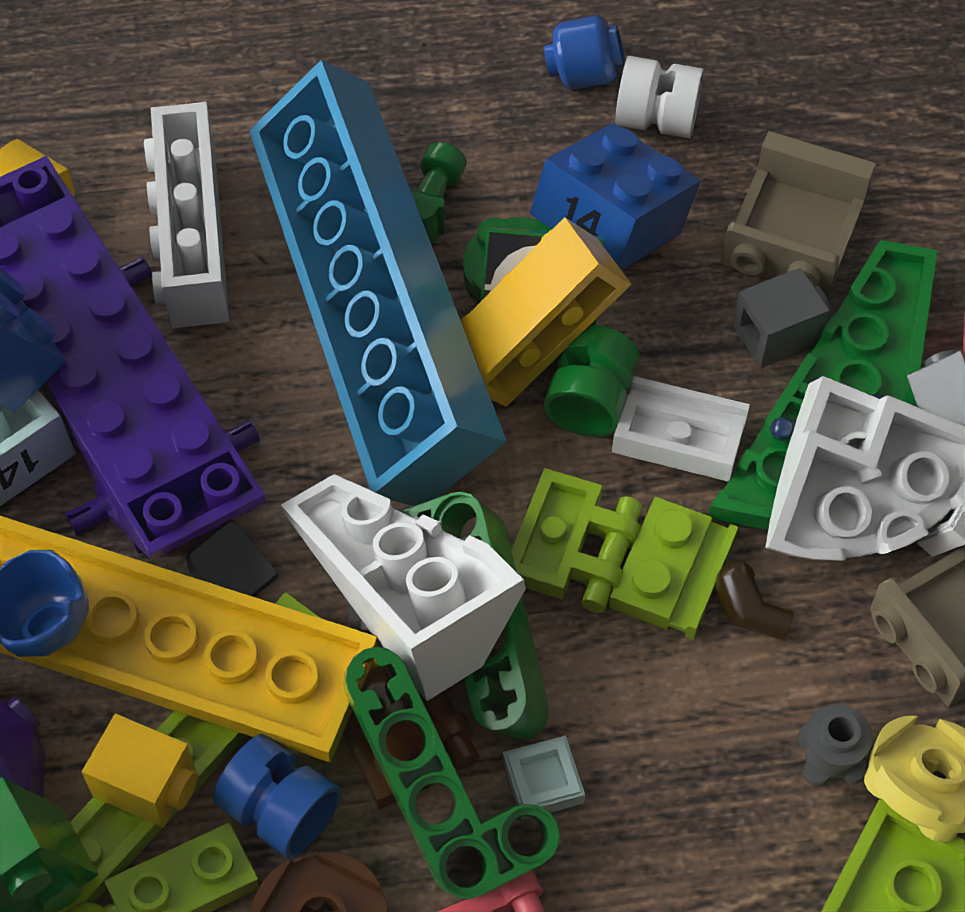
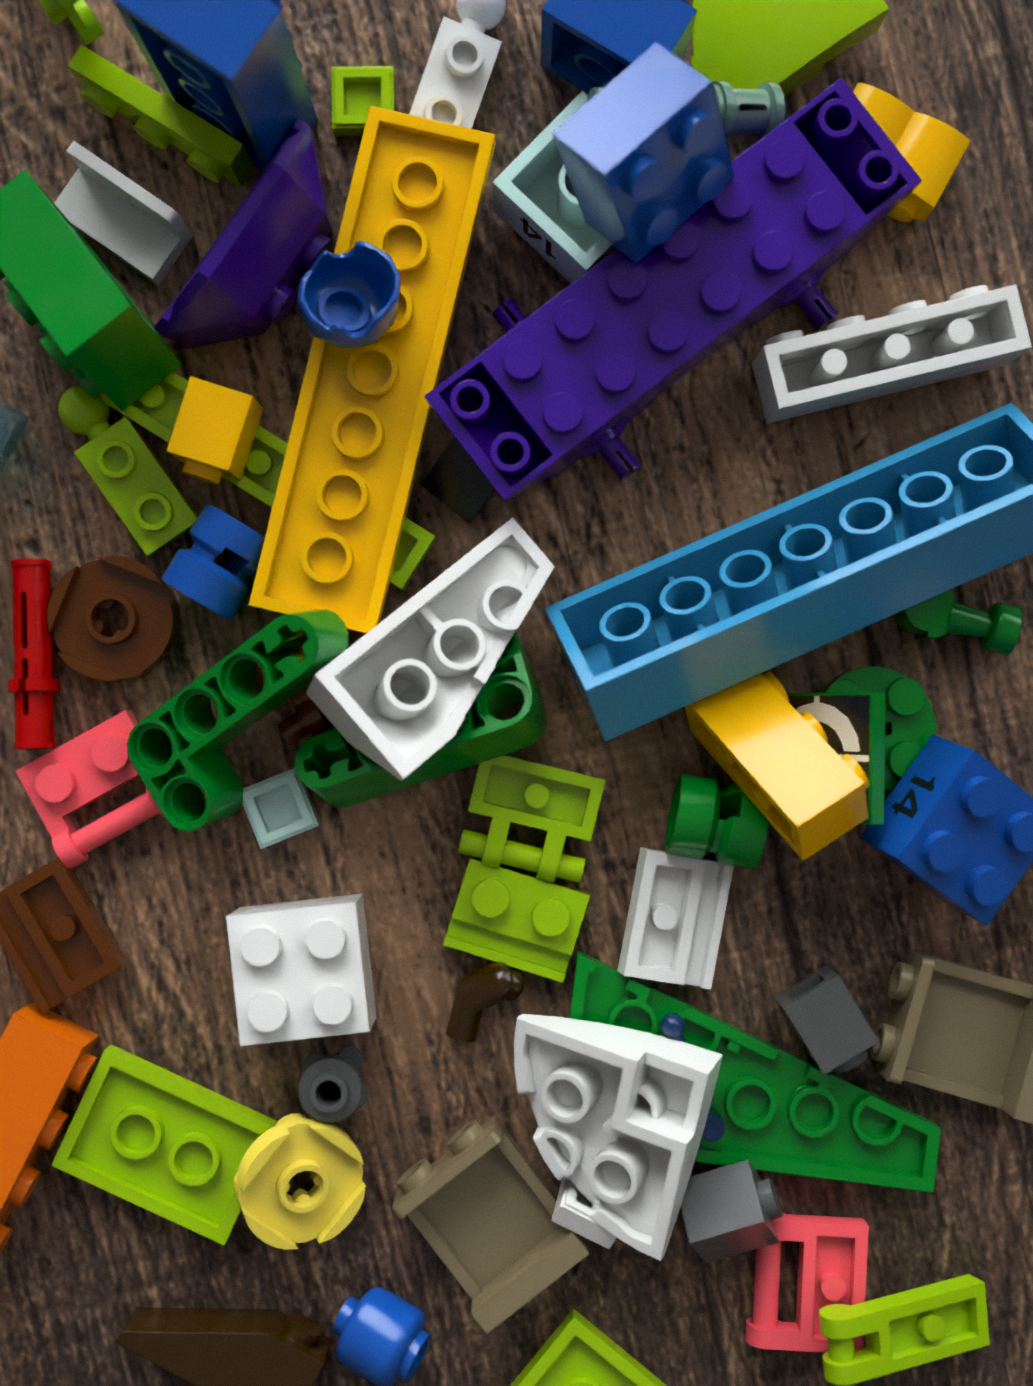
camera: 85 degrees right, 30 degrees up
none -> white brick [226,894,377,1046]

